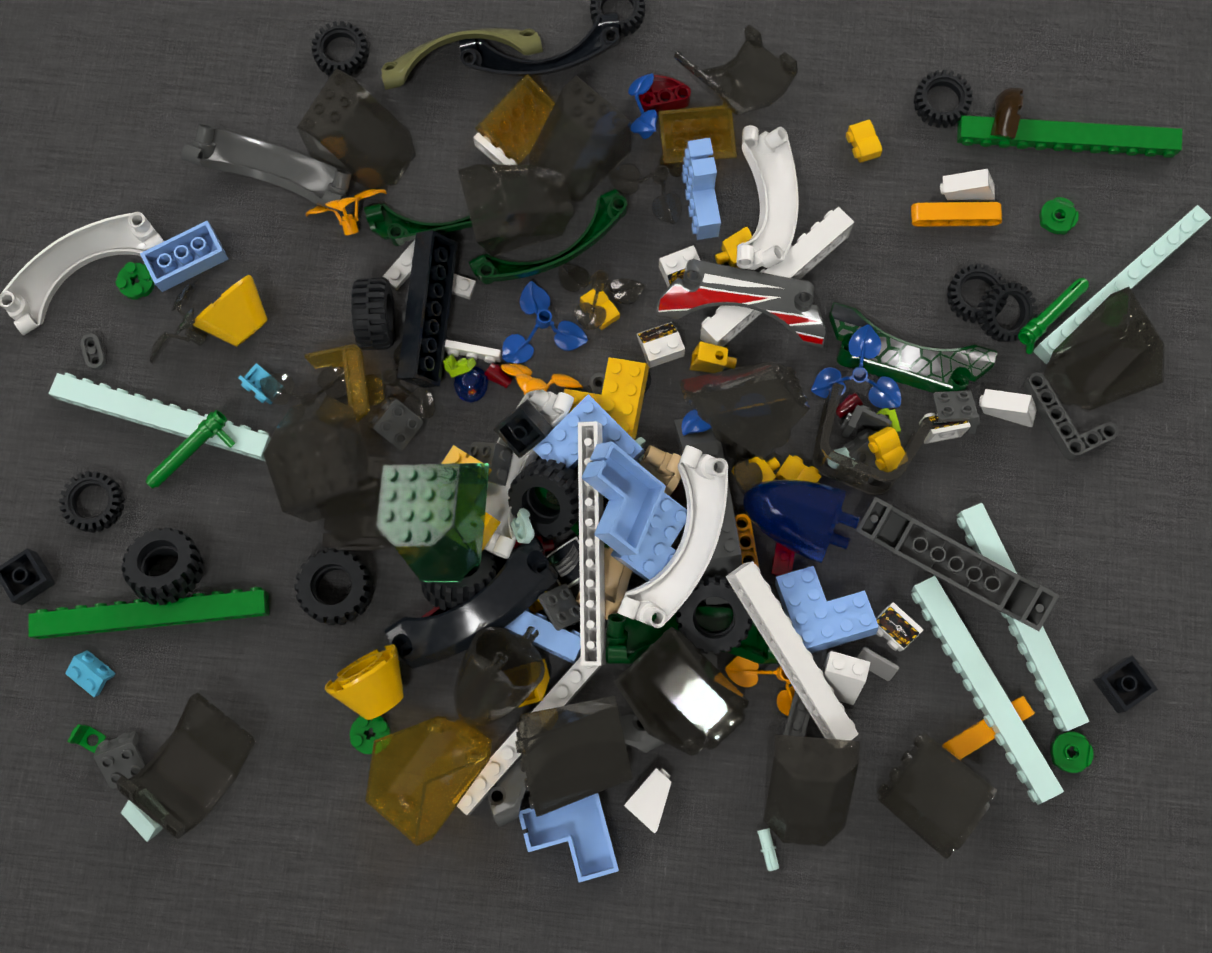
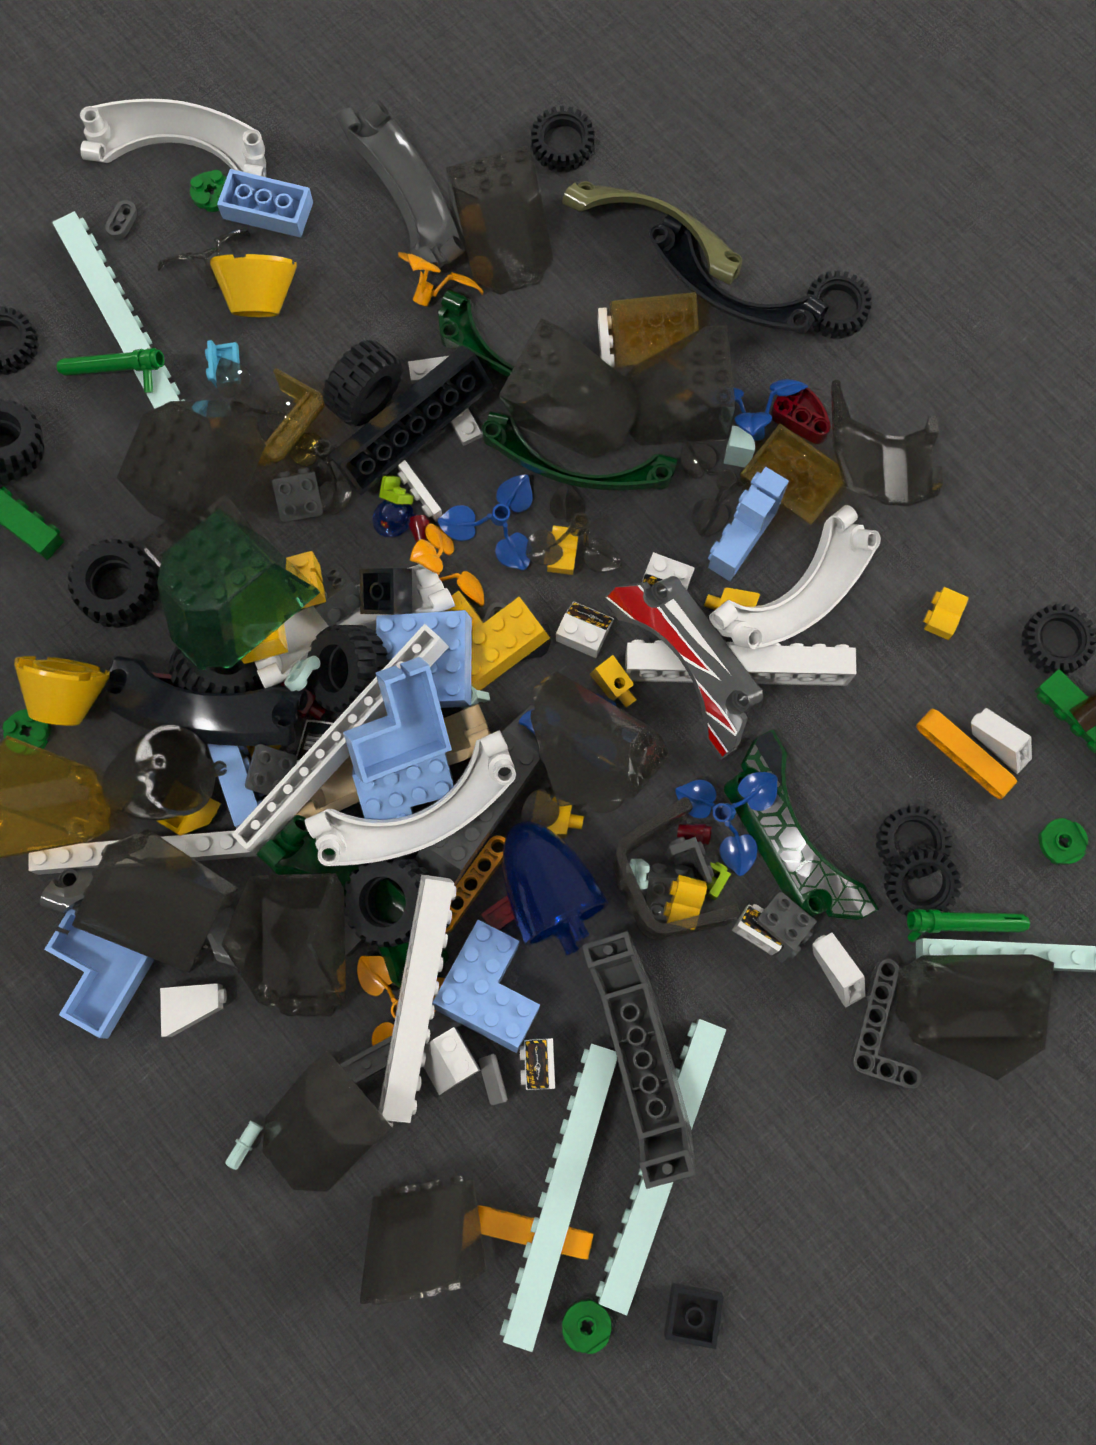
camera: 40 degrees right, 0 degrees up
yellow brick [776,455,821,497] -> none
none -> light aqua brick [724,426,755,468]

